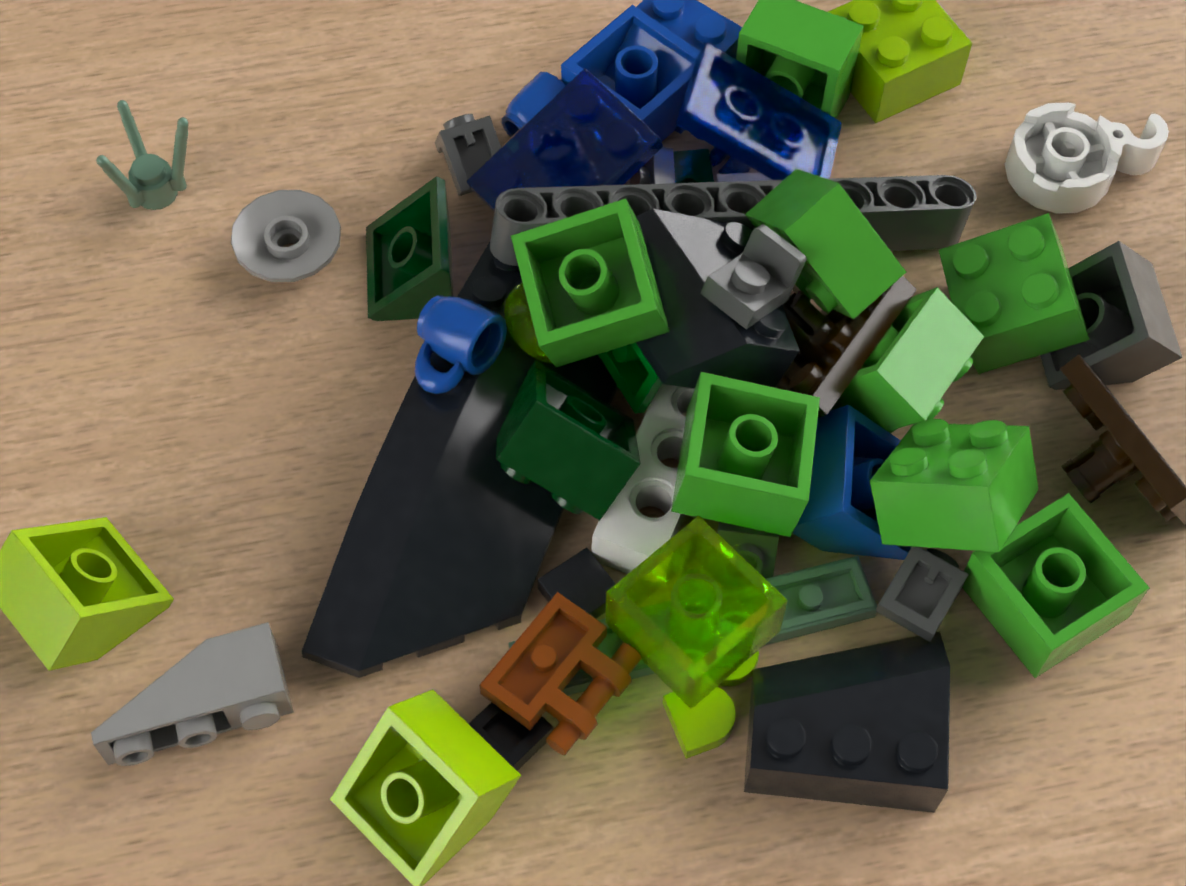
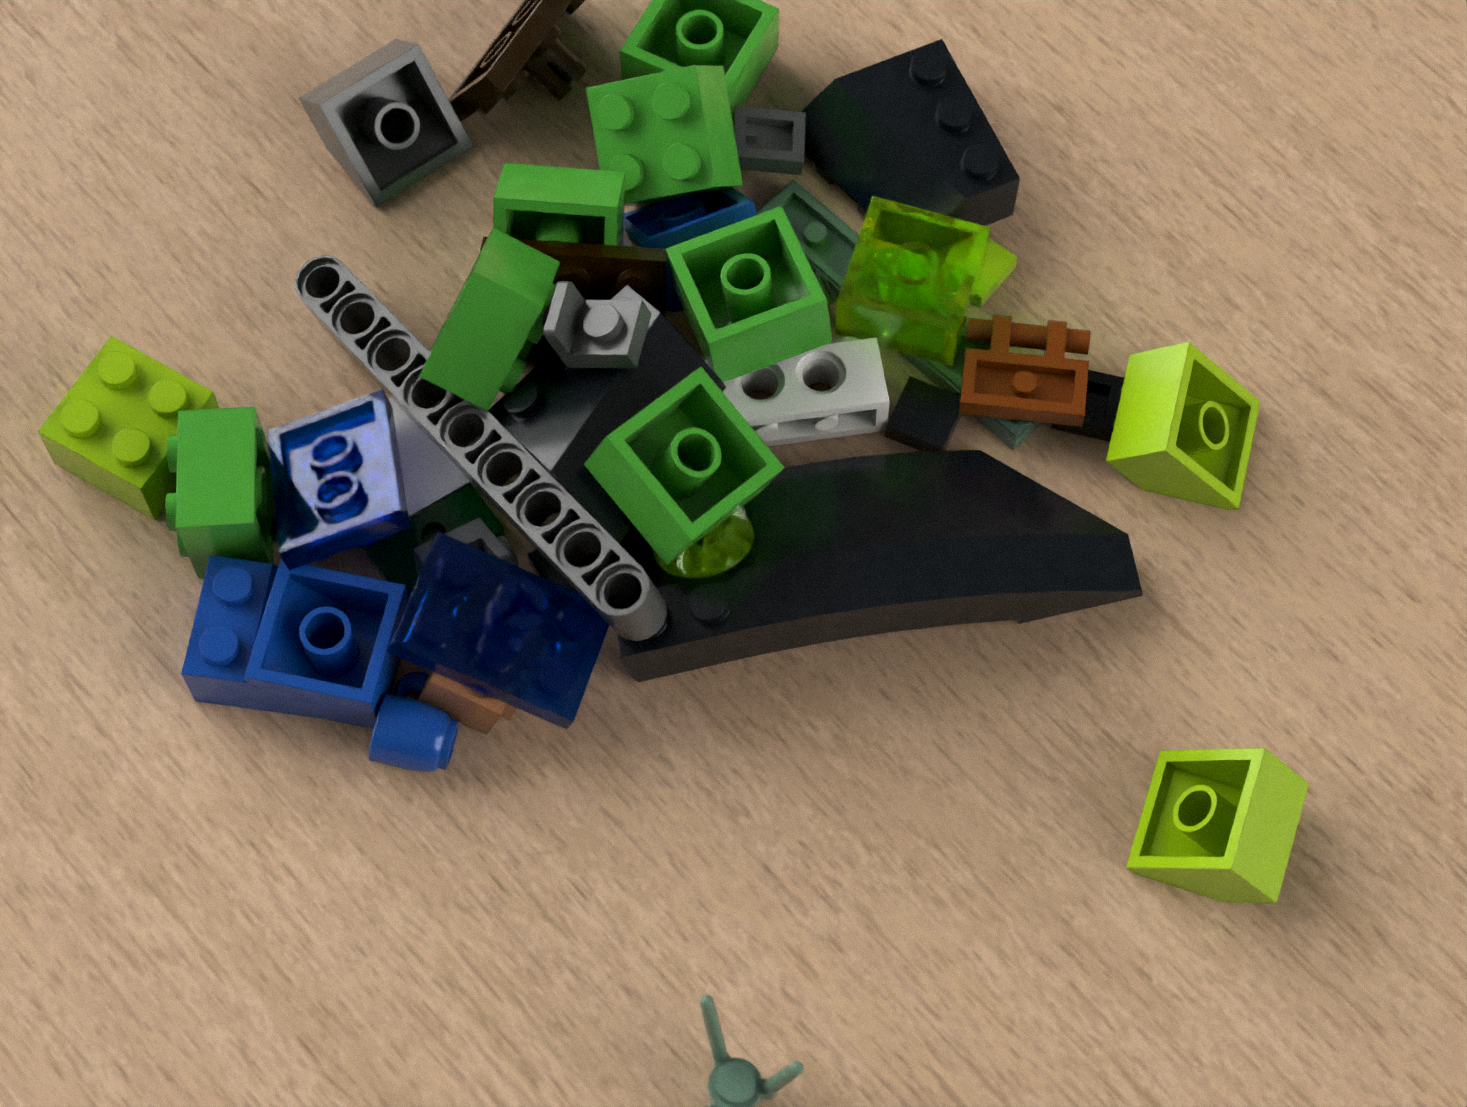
camera: 120 degrees left, 5 degrees up
light grey slope [91,622,294,766] -> none
light grey dish [231,190,341,282] -> none
dark green slope [366,176,454,321] -> none
blue piece [415,295,507,394] -> none
dark grey bracket [435,114,511,196] -> none
dark green slope [496,360,641,521] -> none
bright green brick [938,213,1090,374] -> none
white piece [1005,102,1169,214] -> none

